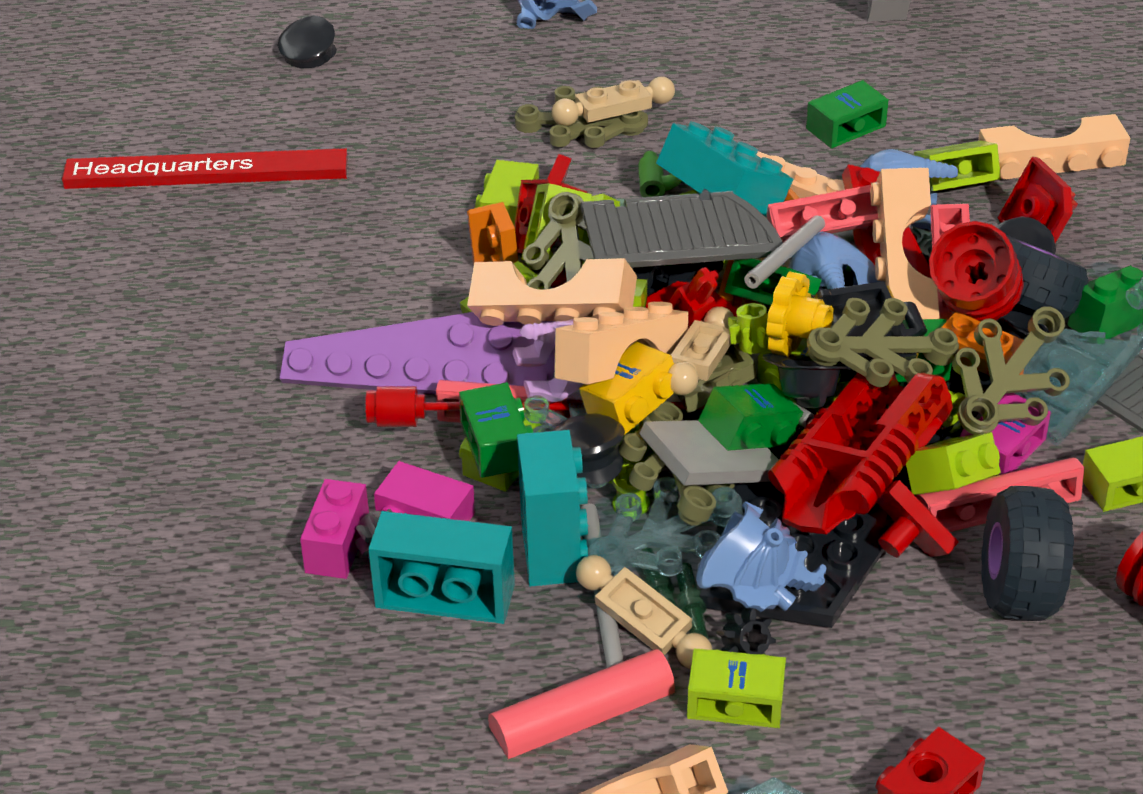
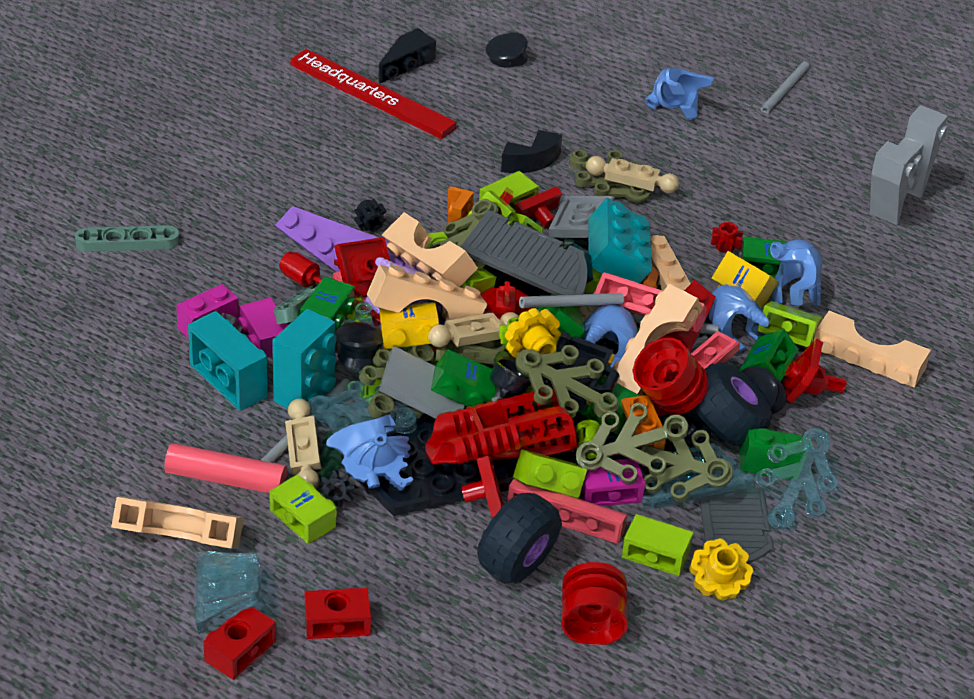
camera: 35 degrees right, 0 degrees up
none -> sand green beam [75,225,180,252]
none -> sand green beam [273,283,319,324]
none -> red piece [334,237,390,297]
none -> black gear [354,199,387,231]
none -> black slope [378,28,436,83]
none -> black brick [501,130,563,173]
none -> light grey tile [548,196,615,238]
none -> olive plant [633,427,733,502]
none -> red gear [711,222,743,253]
none -> yellow brick [712,251,779,308]
none -> green brick [739,328,799,382]
none -> medium blue piece [770,239,822,307]

